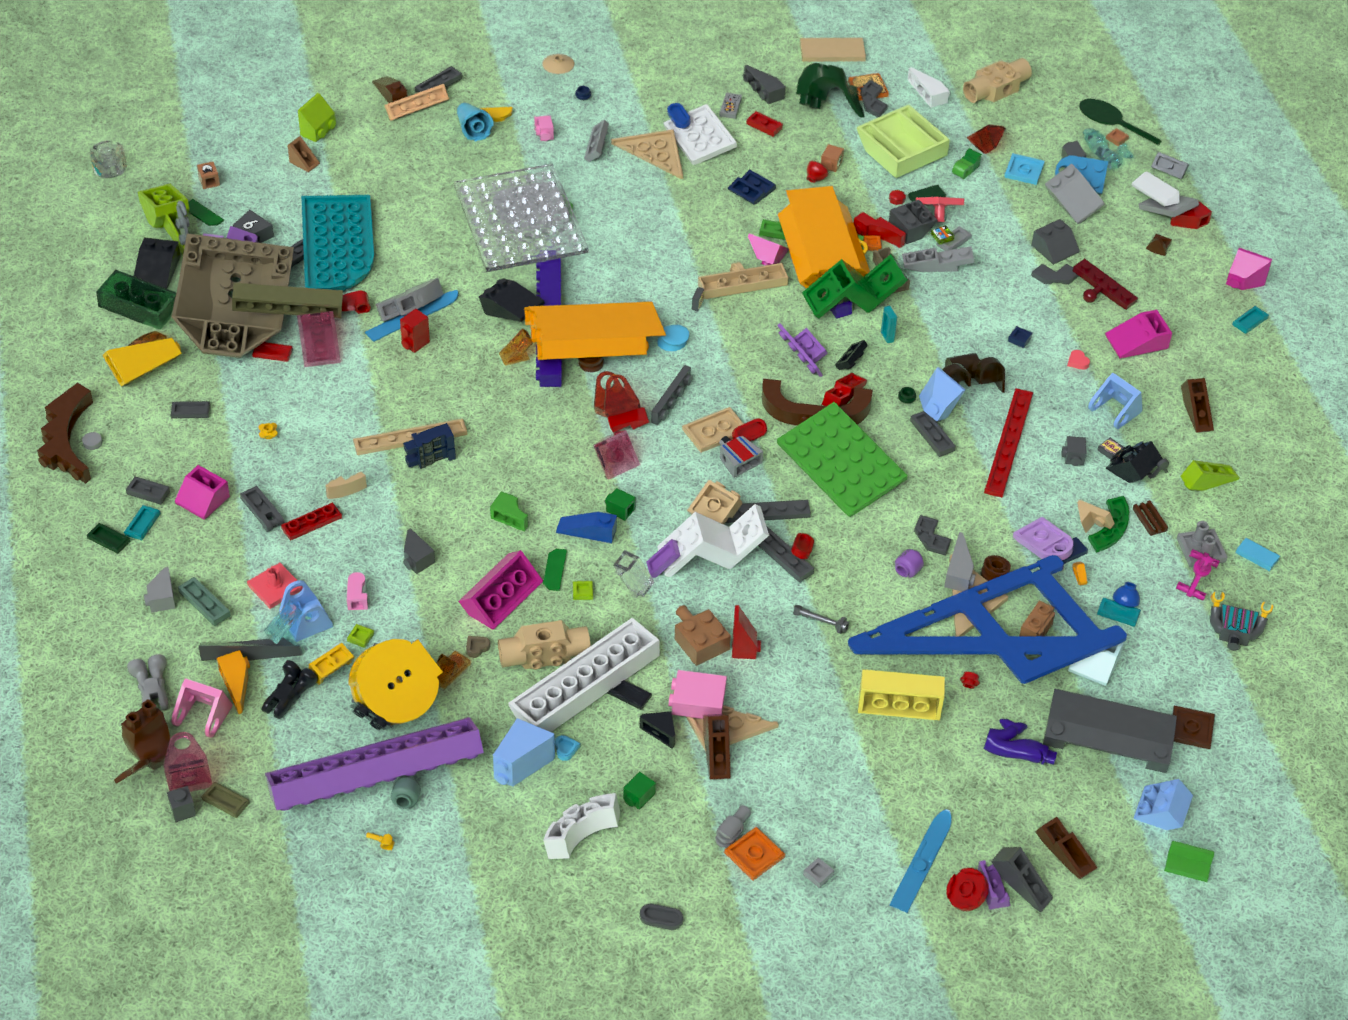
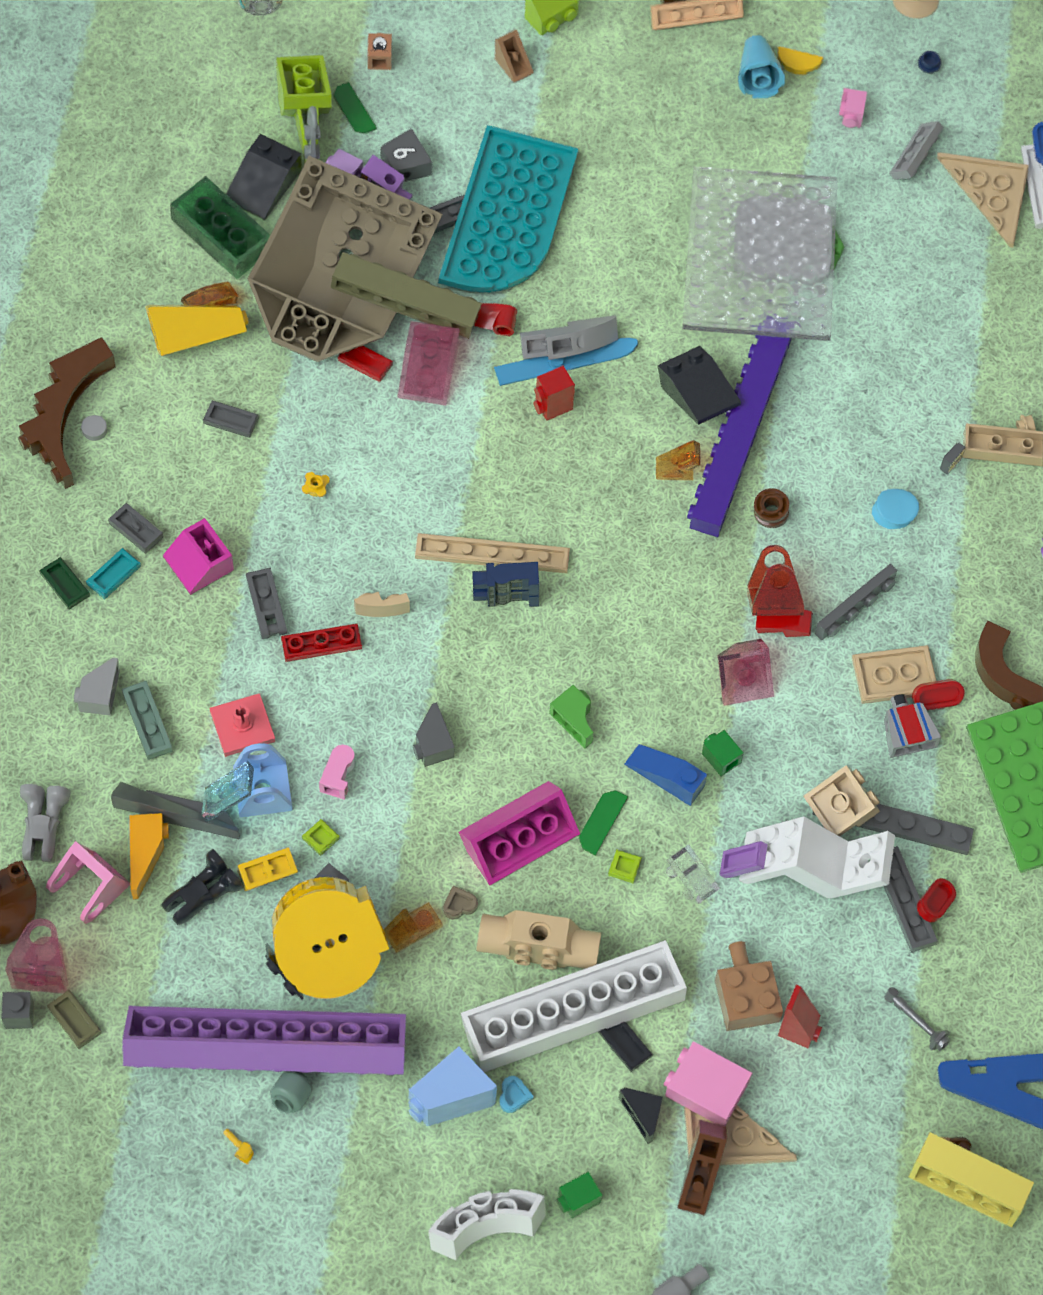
camera: 20 degrees right, 15 degrees up
light orange panel [524,302,666,360] -> none

